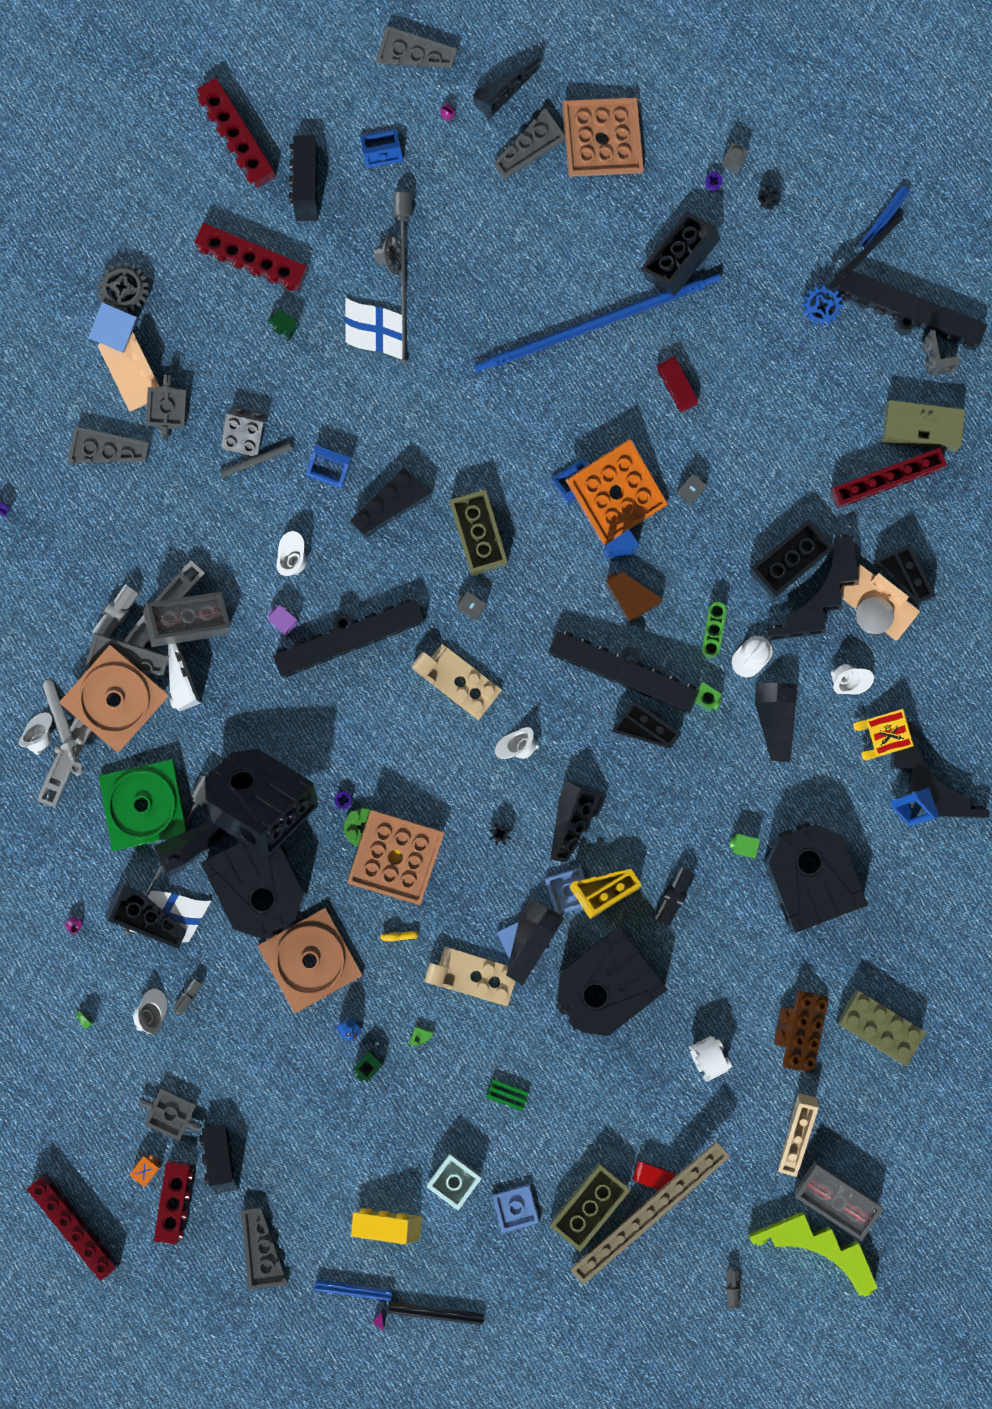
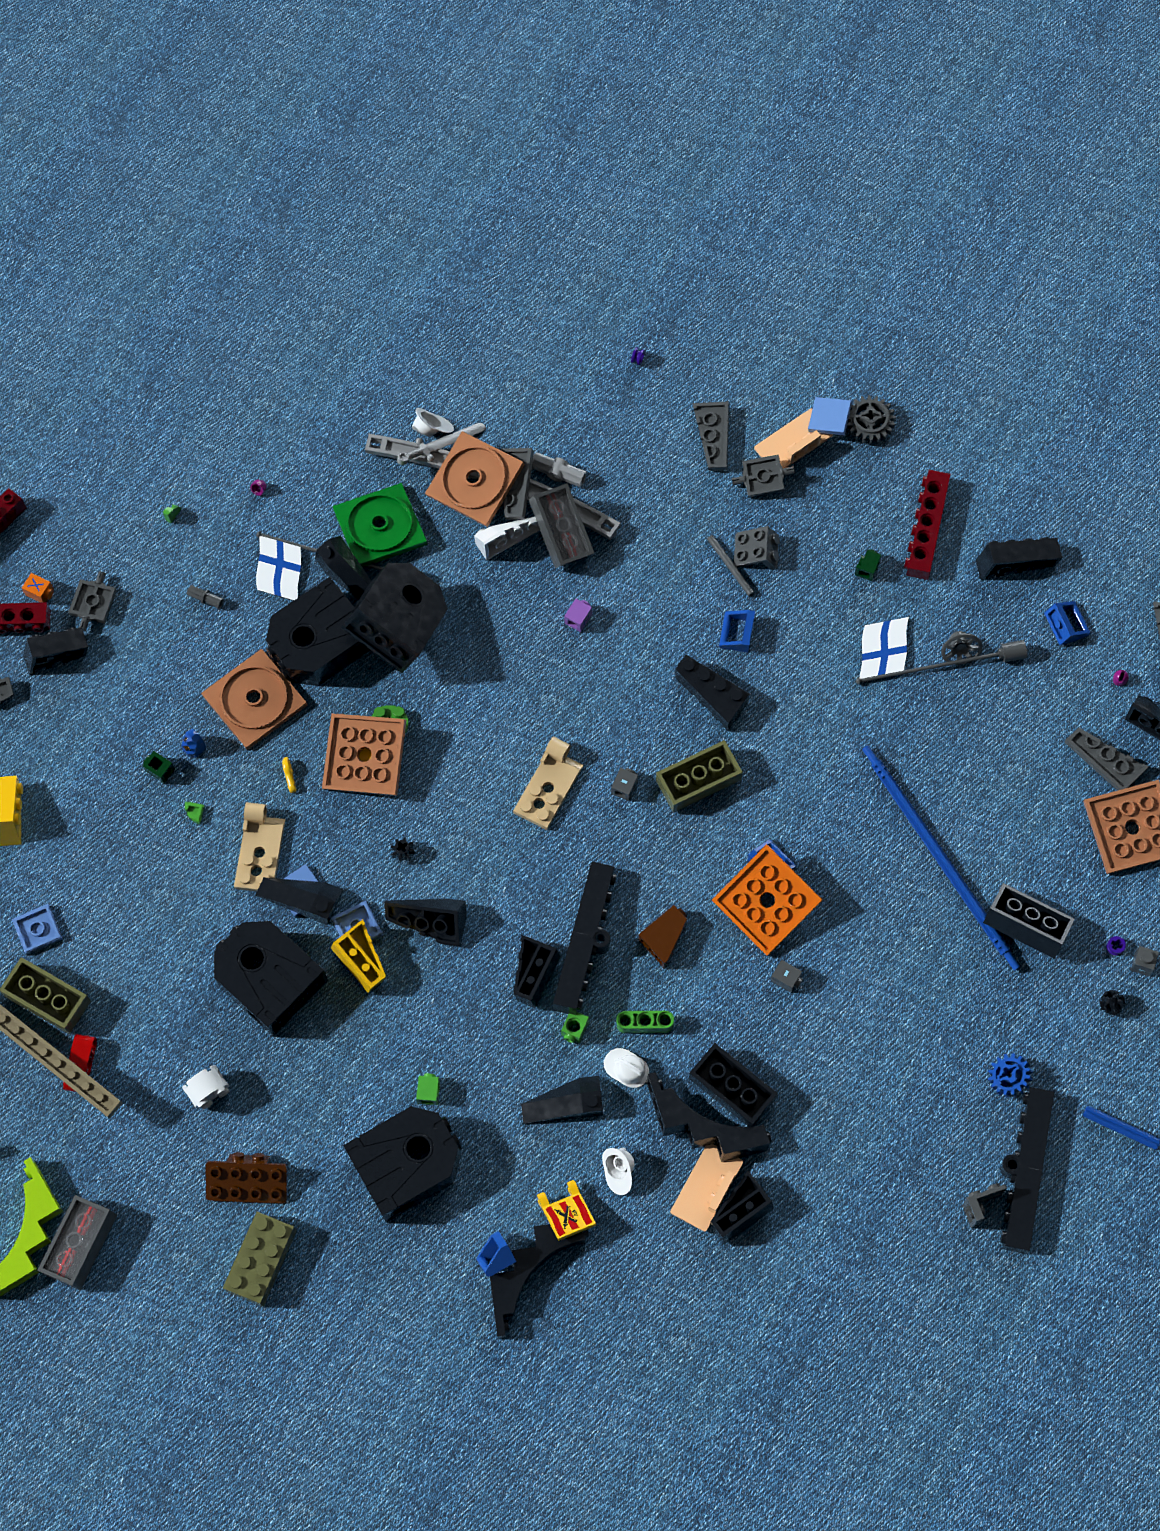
camera: 85 degrees right, 15 degrees down
black wedge [104,884,187,949] -> none
white piece [133,989,167,1034] -> none
dark red brick [197,78,275,189] -> none
black hinge [273,599,425,679] -> none
white piece [277,531,307,576] -> none
dark purple bush [335,792,352,809] -> none
light aqua brick [427,1152,482,1210] -> none
green tile [486,1079,529,1111] -> none
white piece [495,727,539,759] -> none
blue tile [603,529,640,558] -> none
black piece [654,867,695,926] -> none
dark red beam [656,356,698,413] -> none
tan slope [778,1093,819,1177] -> none
black bar [827,214,903,291] -> none
dark red brick [830,448,947,509] -> none
light grey dish [856,596,894,634] -> none
olive brick [881,400,965,452] -> none

